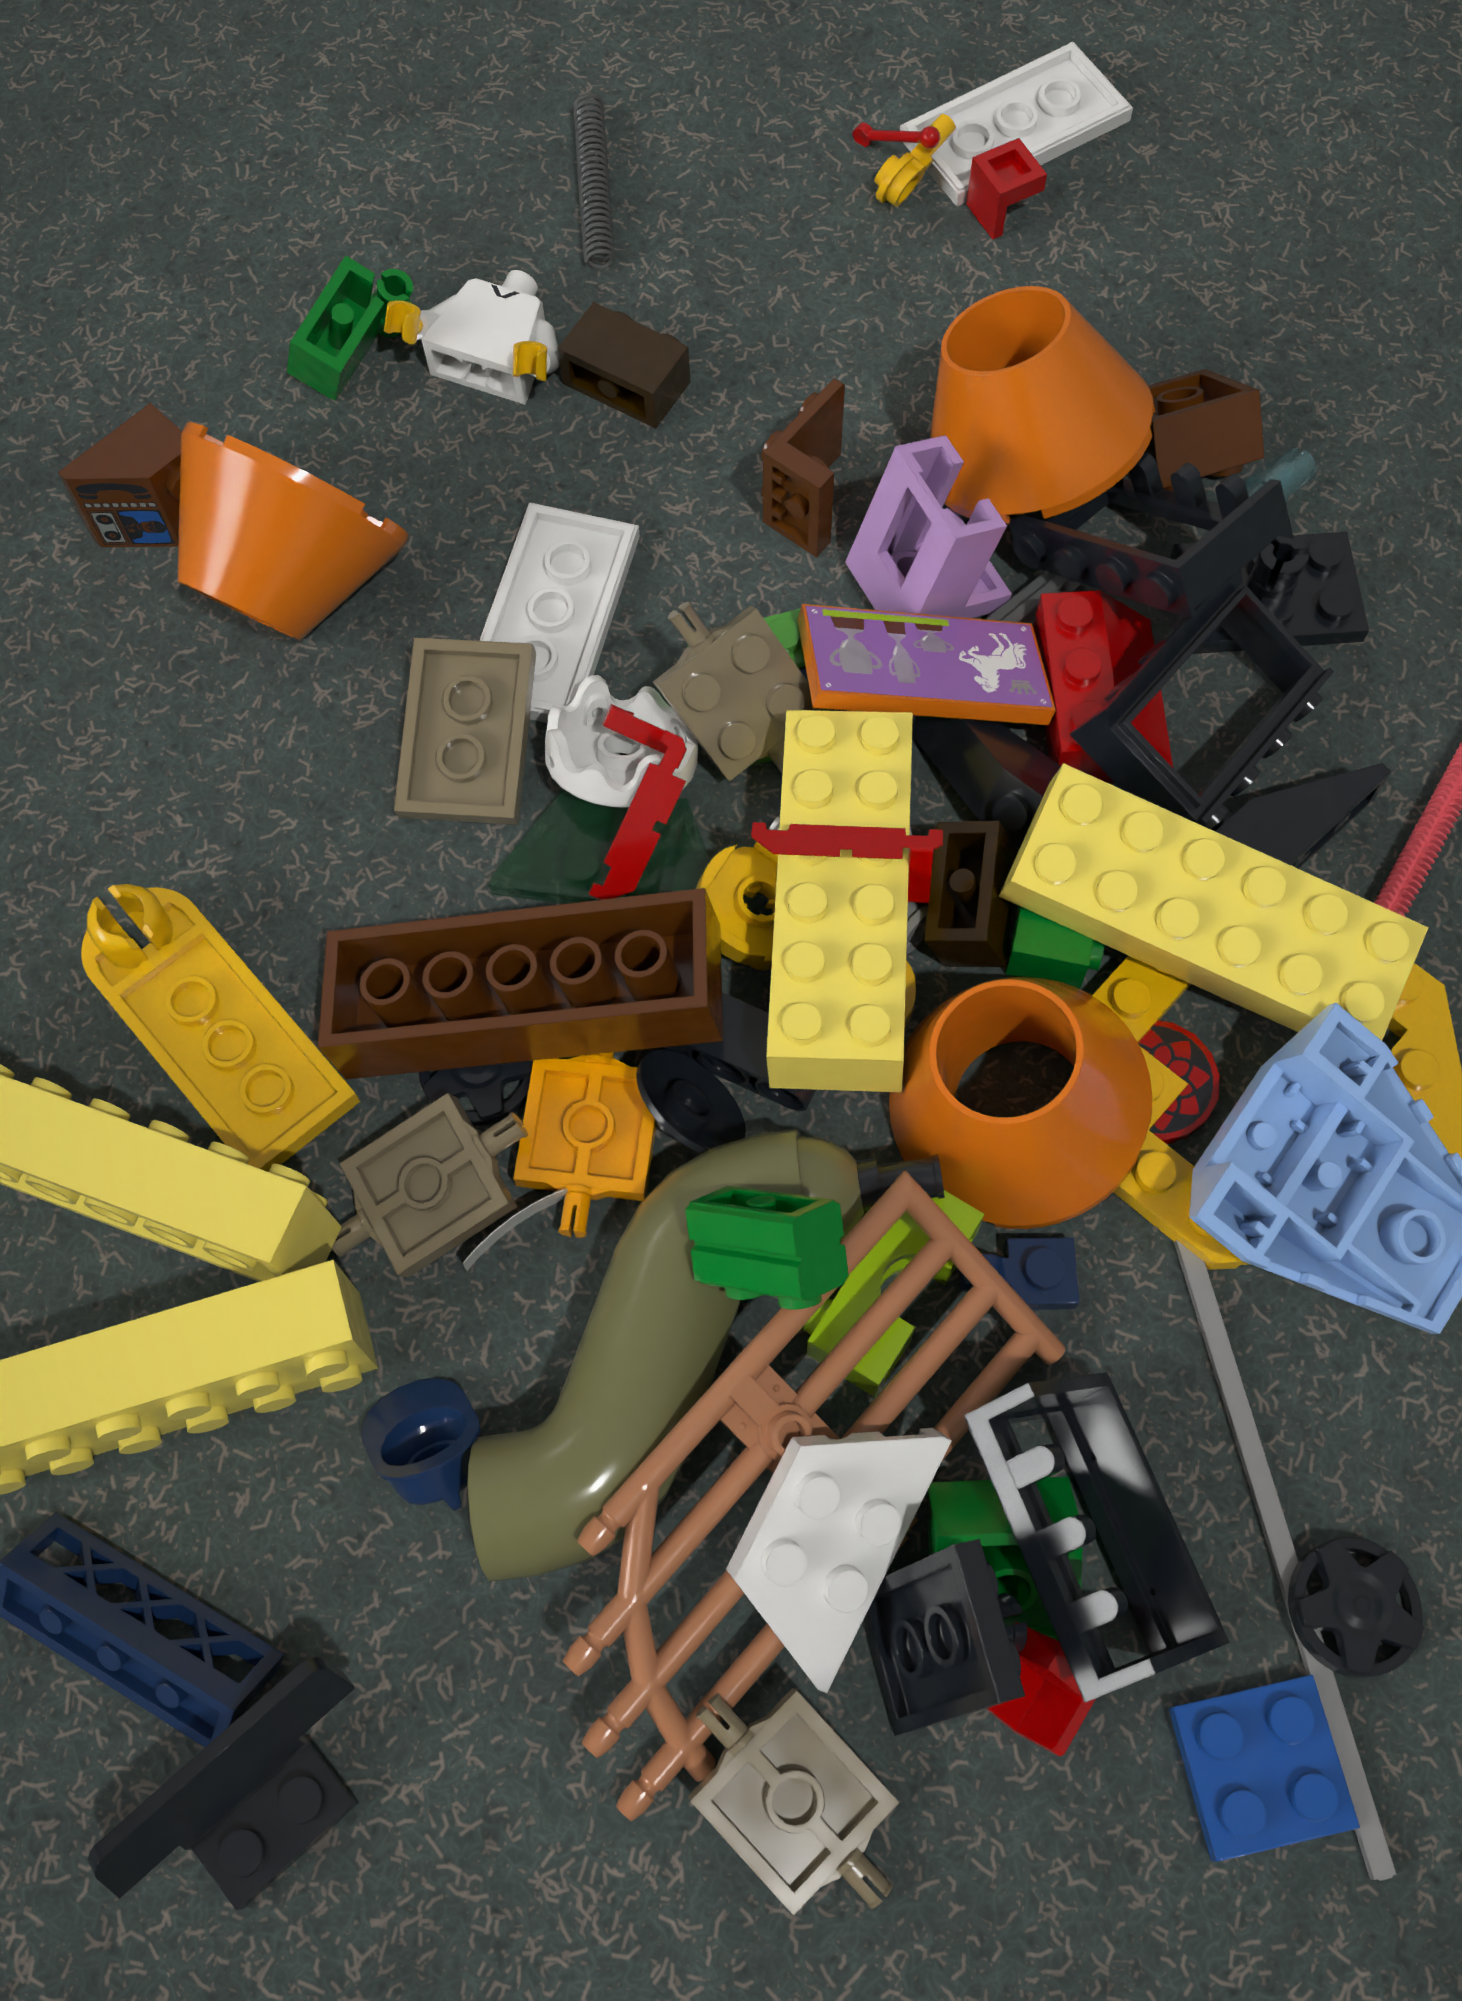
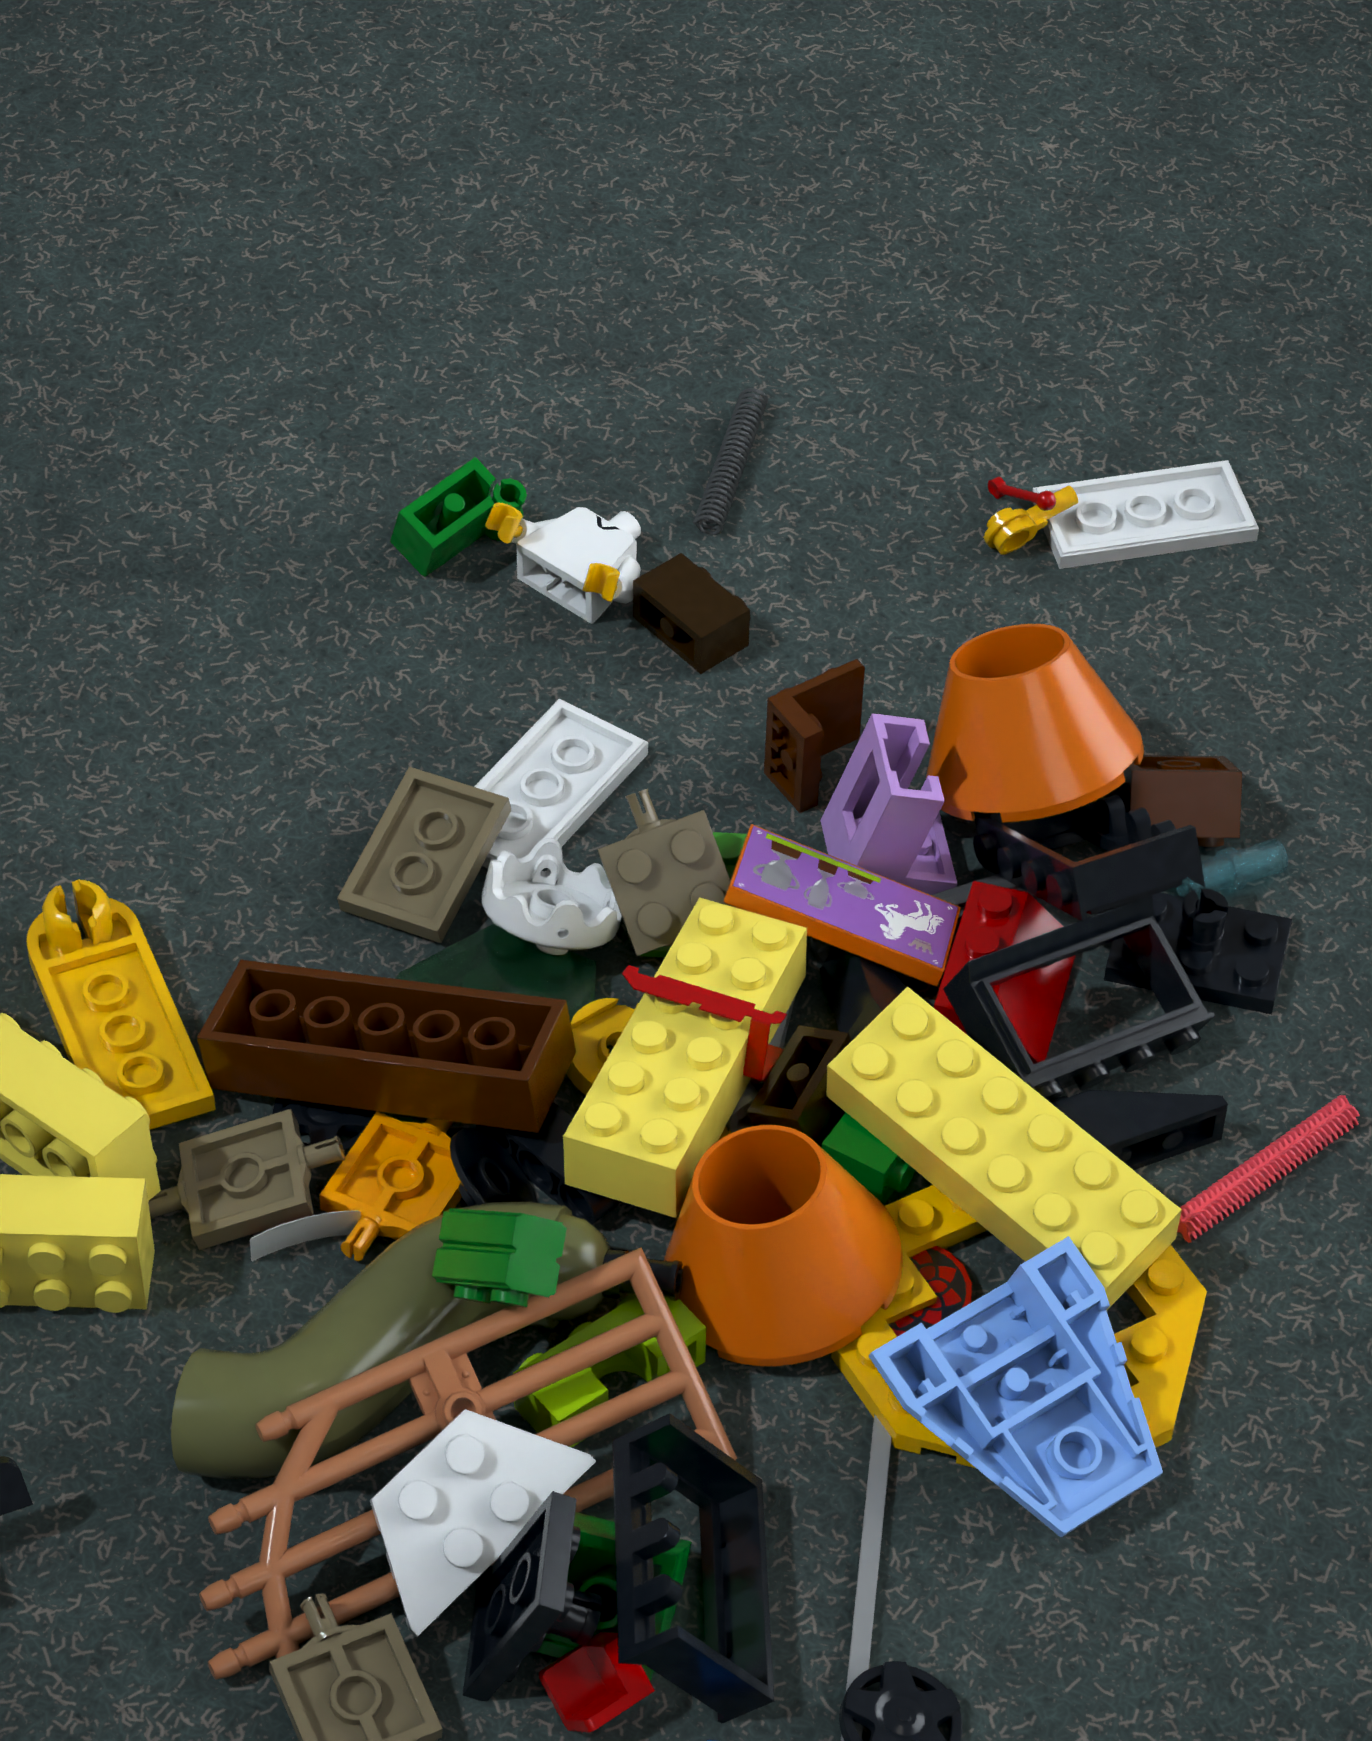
camera: 15 degrees right, 20 degrees down
reddish brown slope [58,403,182,547] -> none
orange cone [178,422,409,641] -> none
dark blue piece [361,1378,481,1511] -> none
red piece [589,704,687,900] -> none
dark blue plate [958,1238,1080,1310] -> none
red panel [966,138,1047,240] -> none

